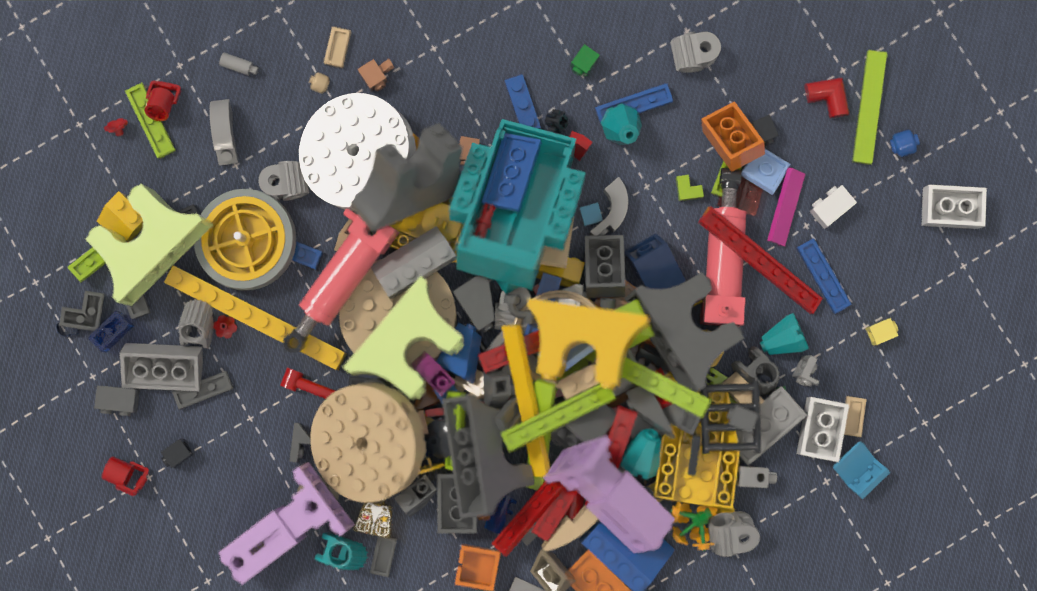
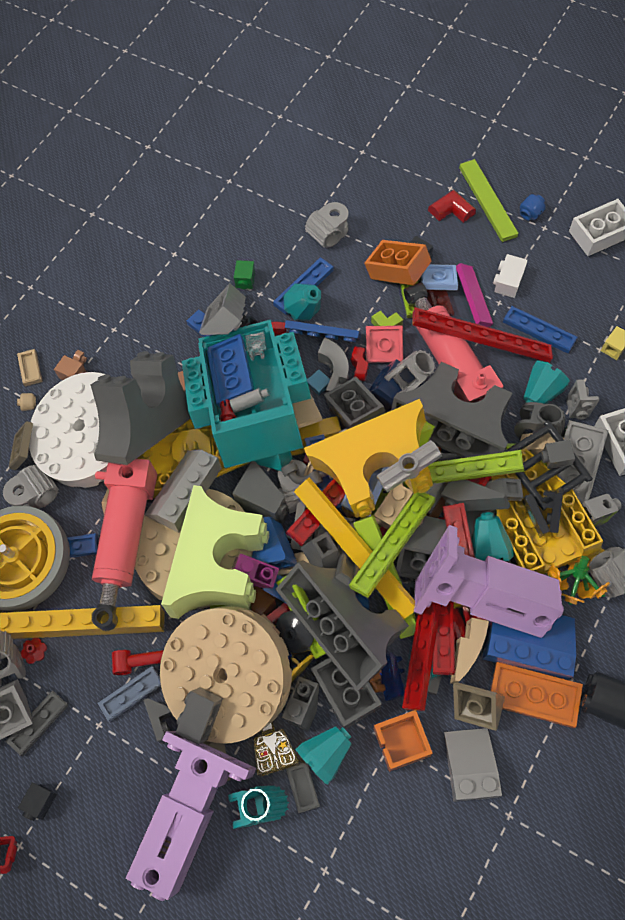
camera: 20 degrees left, 20 degrees down
none -> dark tan tile [9,421,33,470]
none -> sand blue tile [98,666,161,722]
none -> dark grey brick [176,687,223,745]
none -> light grey slope [199,283,246,335]
none -> light grey cylinder [230,388,270,413]
none -> clear plate [245,332,266,361]
none -> blue plate [285,320,361,343]
none -> teal cone [295,726,352,785]
none -> red piece [351,346,369,381]
none -> coral tile [366,326,403,363]
none -> light grey piece [377,440,442,492]
none -> light grey piece [384,350,435,393]
none -> black plate [542,488,564,533]

